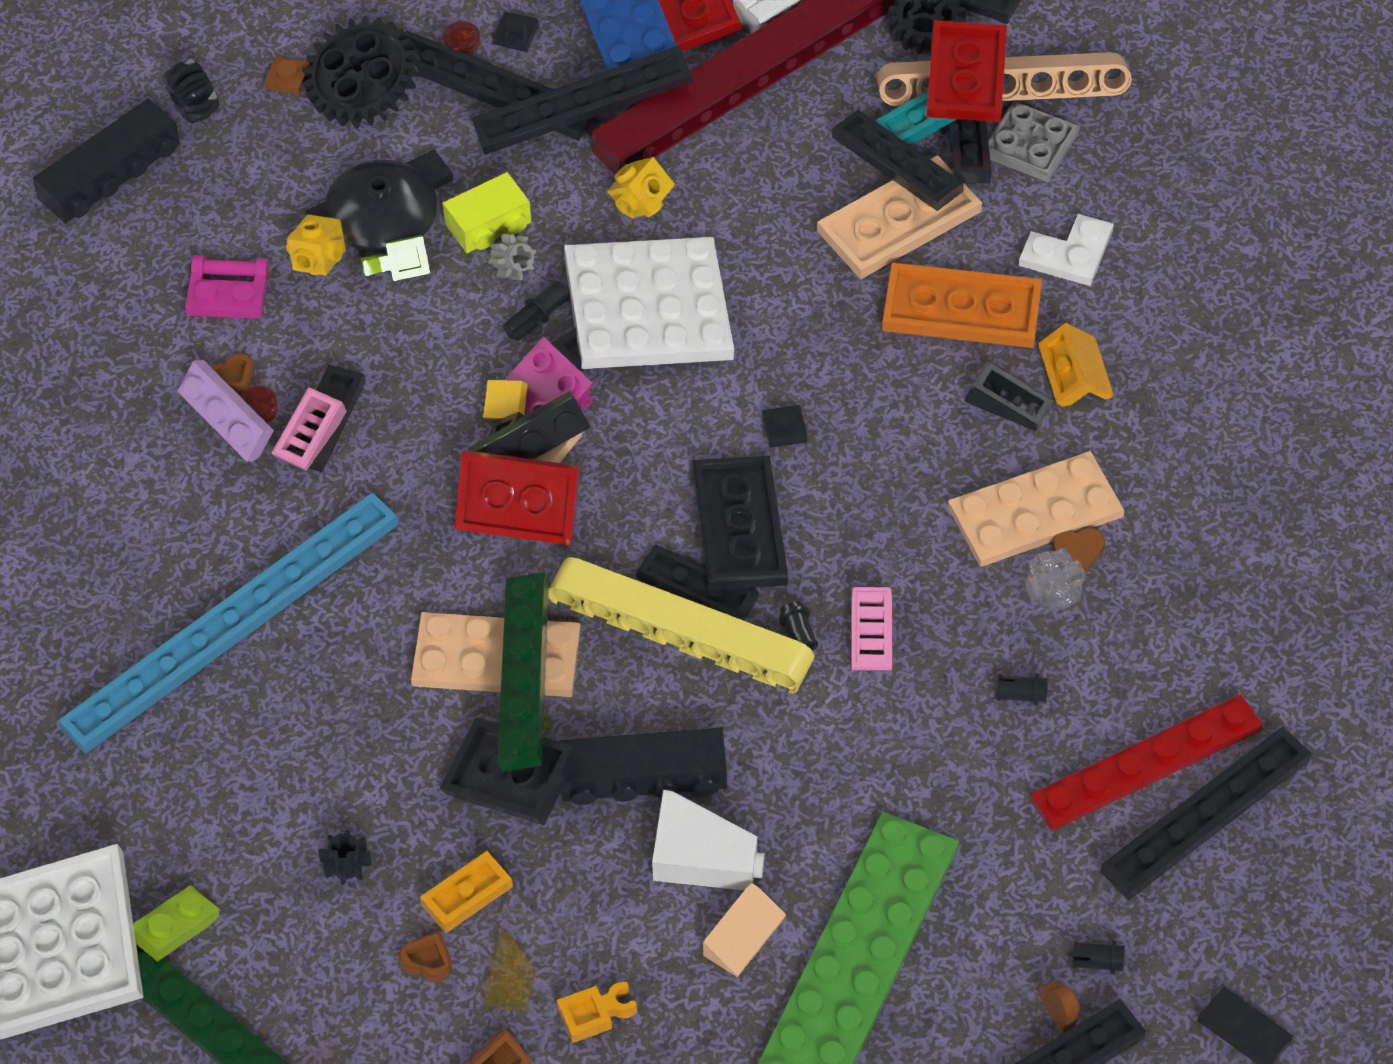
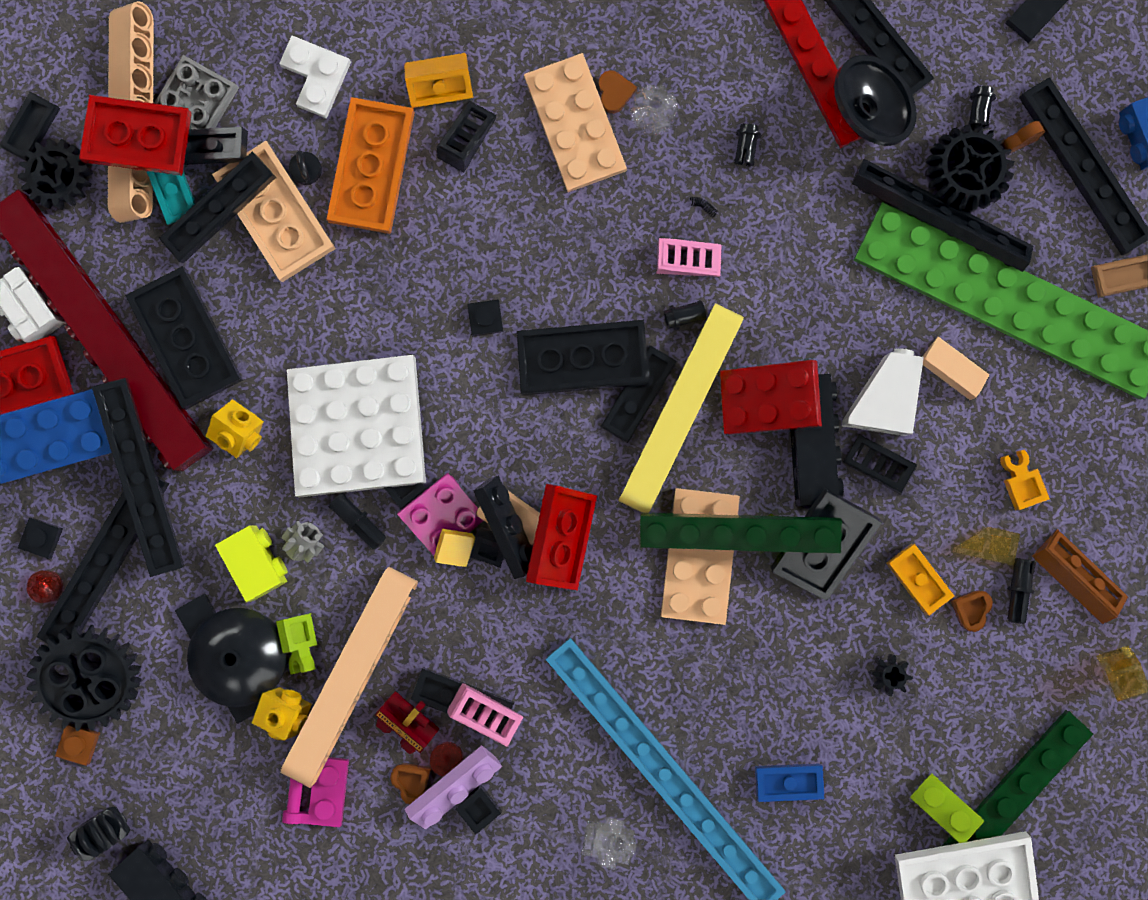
camera: 90 degrees left, 30 degrees up
none -> black plate [125,266,243,410]
none -> light nougat beam [280,567,418,788]
none -> black tile [289,150,322,185]
none -> dark red hips [375,691,440,754]
none -> black plate [455,785,502,835]
none -> clear brick [581,818,636,870]
none -> black leg [690,197,718,218]
none -> red plate [720,360,822,435]
none -> blue plate [755,763,824,802]
none -> black dish [834,55,917,146]
none -> black slope [843,434,917,495]
none -> black plate [852,159,1034,272]
none -> black gear [925,124,1015,212]
none -> black axle [1007,558,1036,624]

